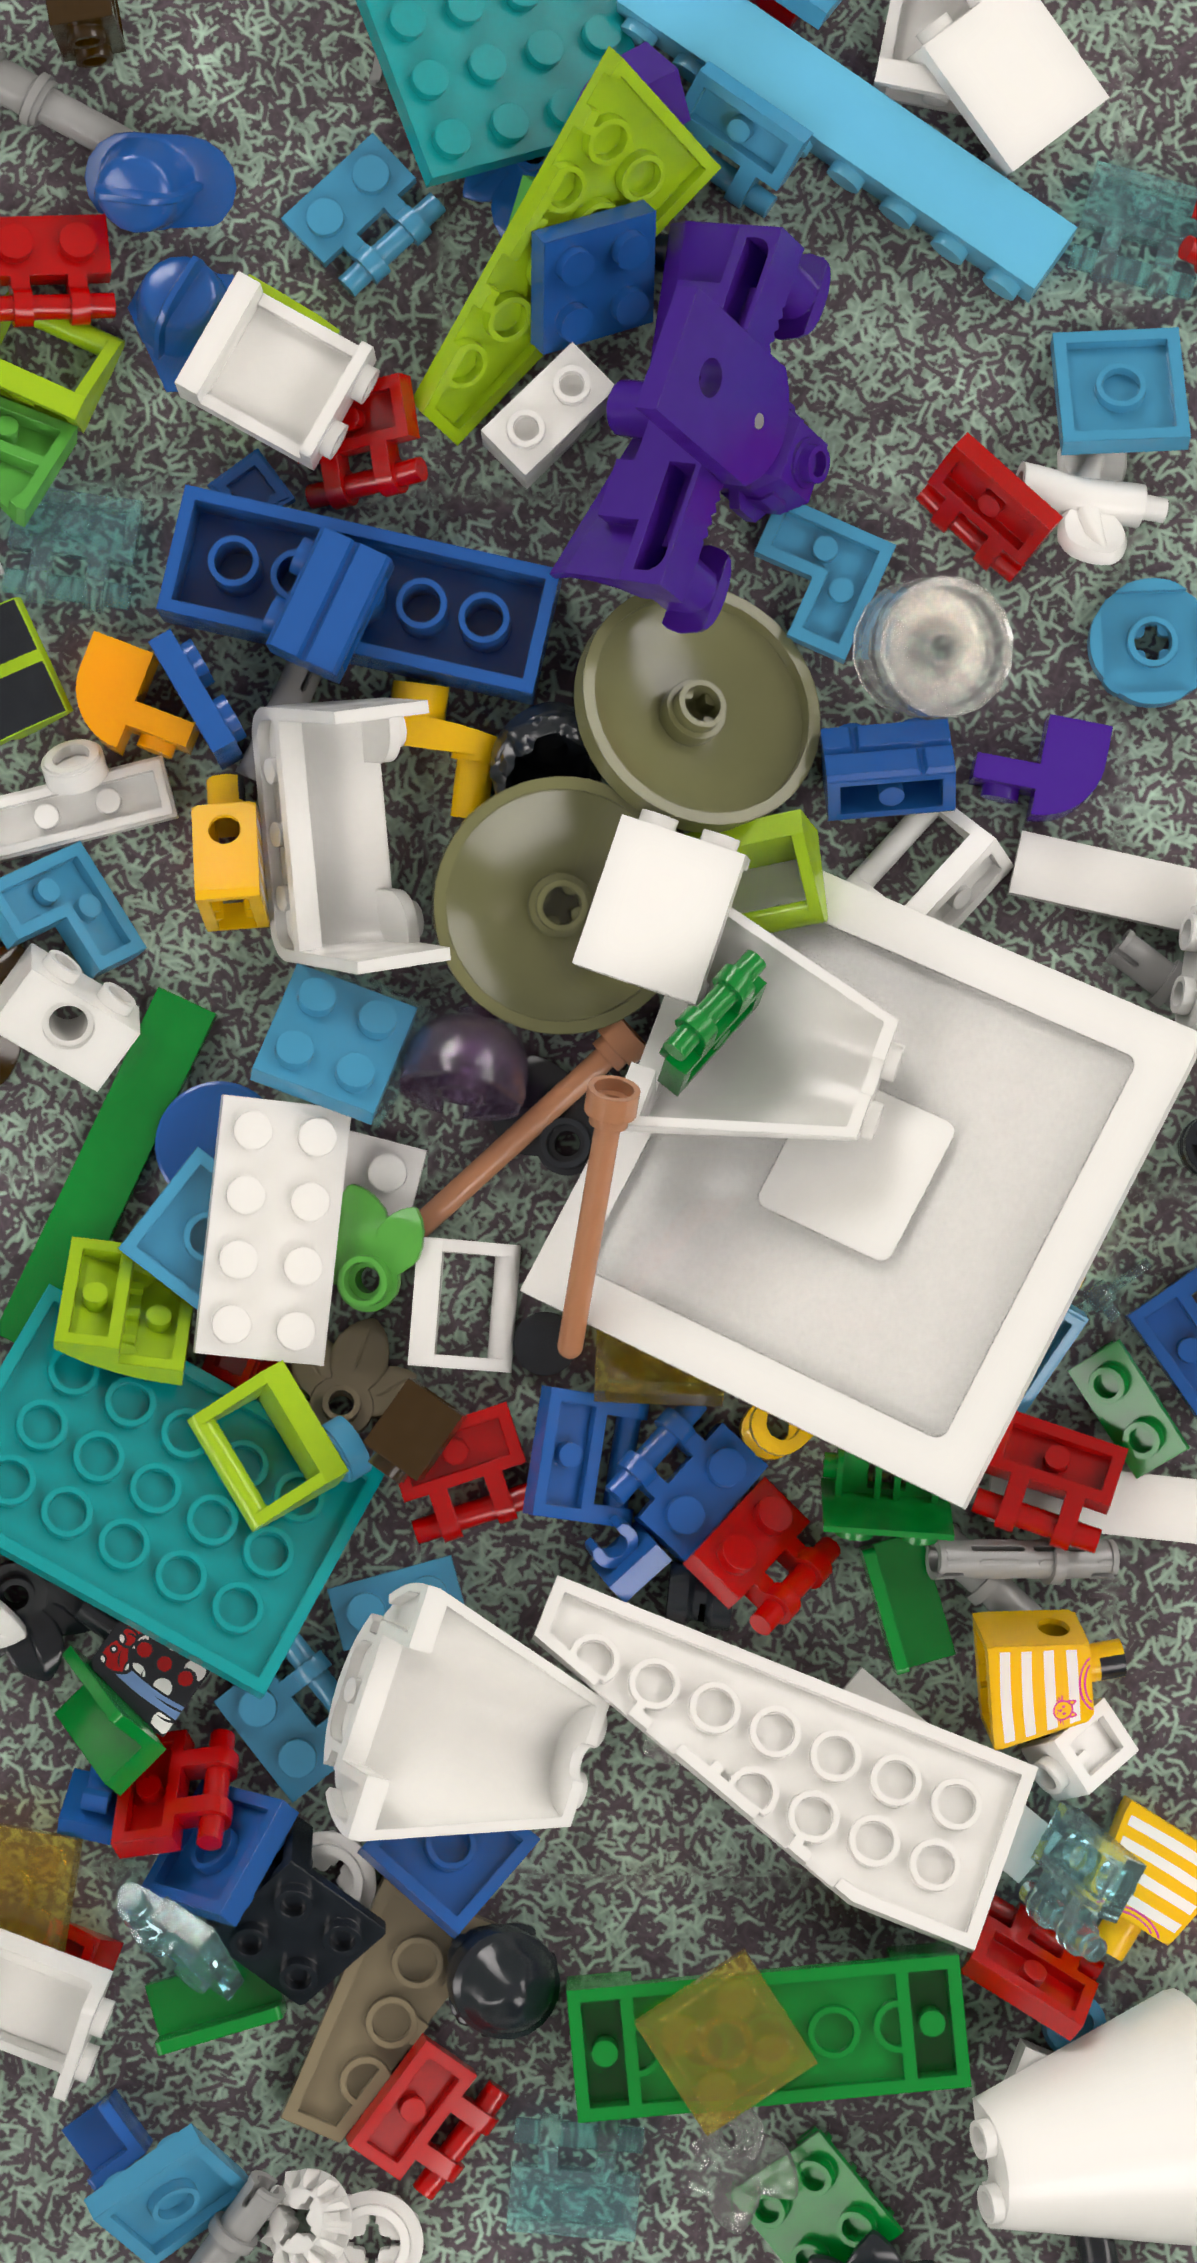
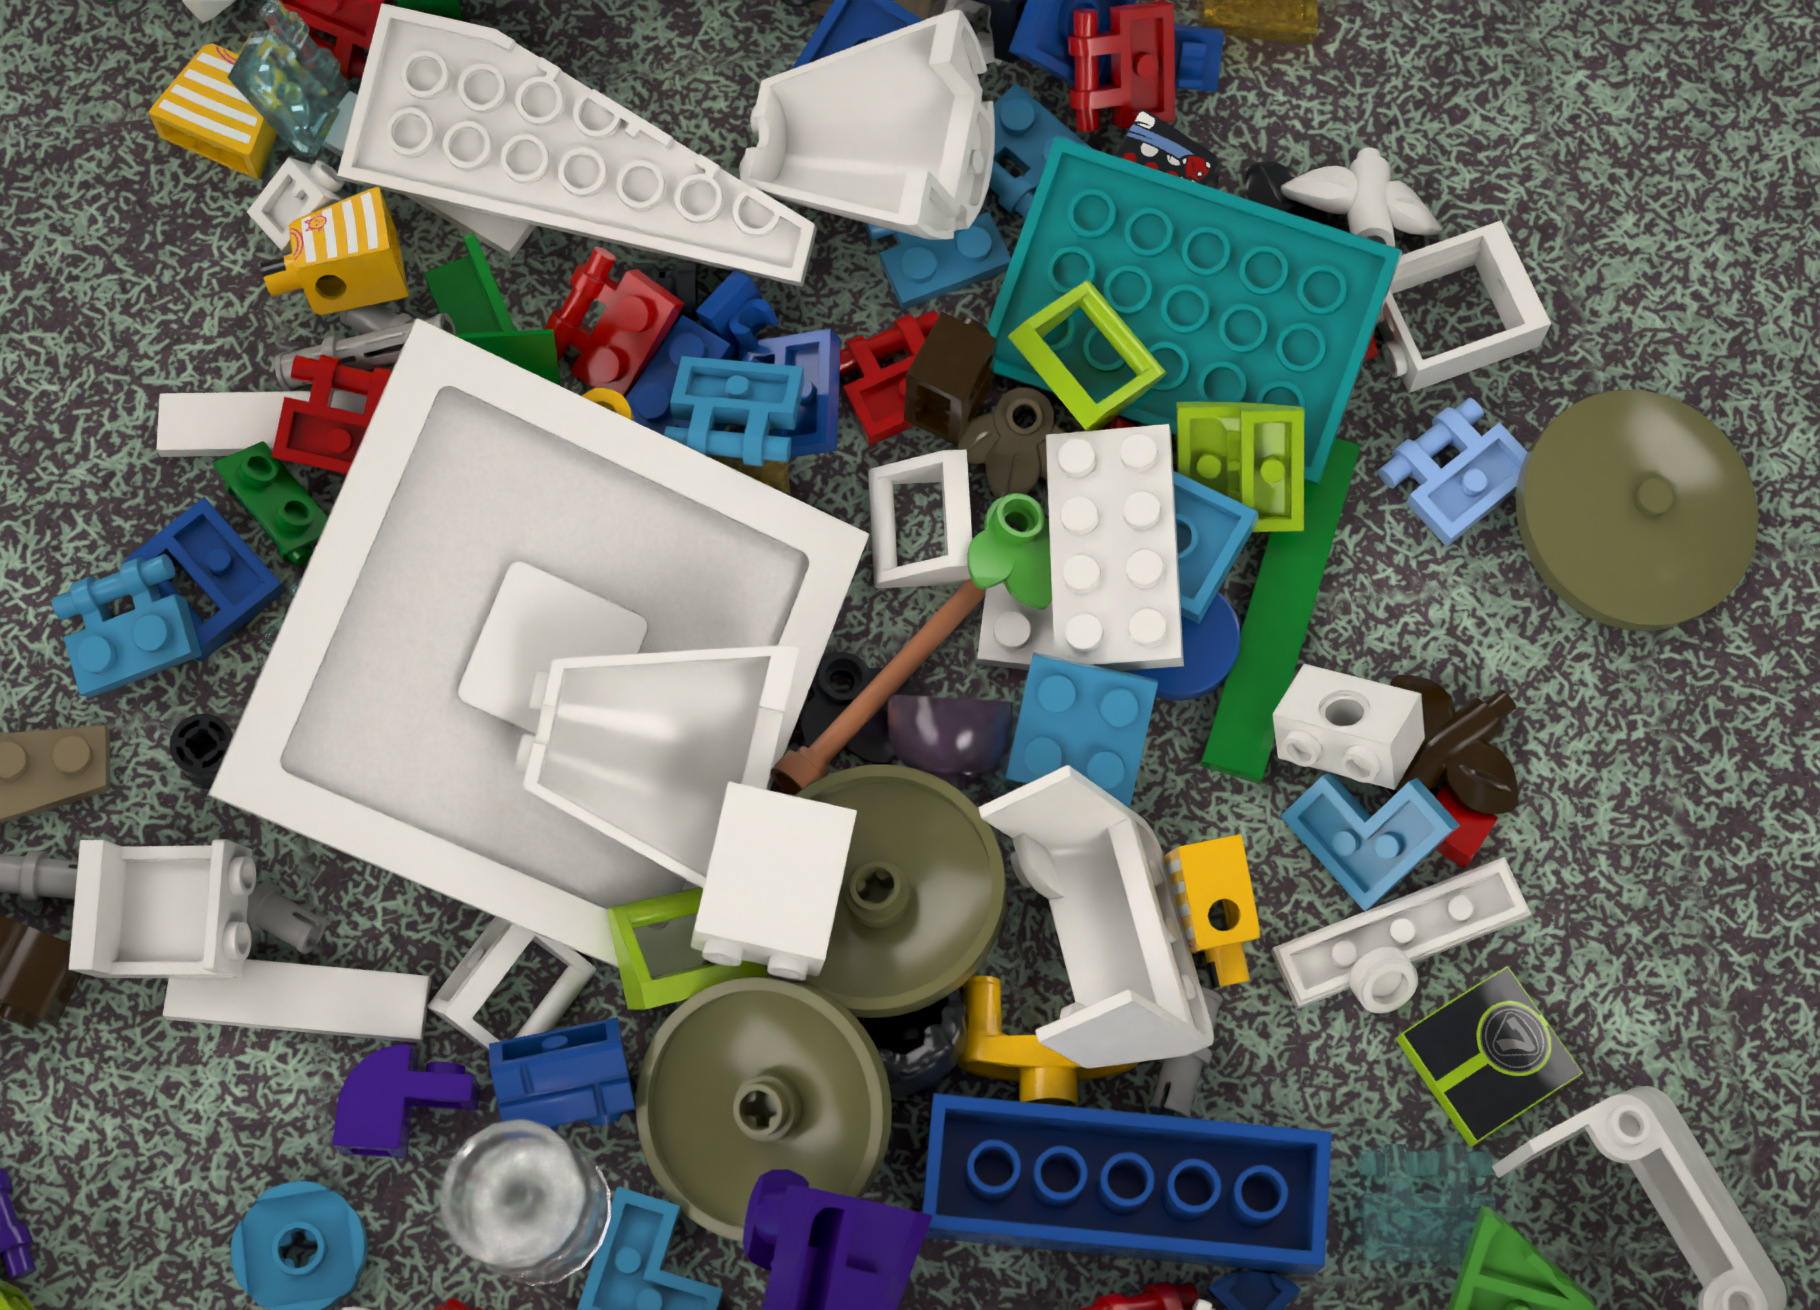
camera: 170 degrees right, 15 degrees down
green panel [54,1645,166,1796] -> none
light orange brick [76,631,200,759] -> none
blue plate [148,629,247,770] -> none
blue brick [261,526,394,684] -> none
dark azure tile [322,1415,372,1483] -> none
black tile [513,1312,573,1376] -> none
nougat piece [557,1075,641,1359] -> none
green plate [657,950,767,1097] -> none
none -> dark azure plate [664,356,805,466]

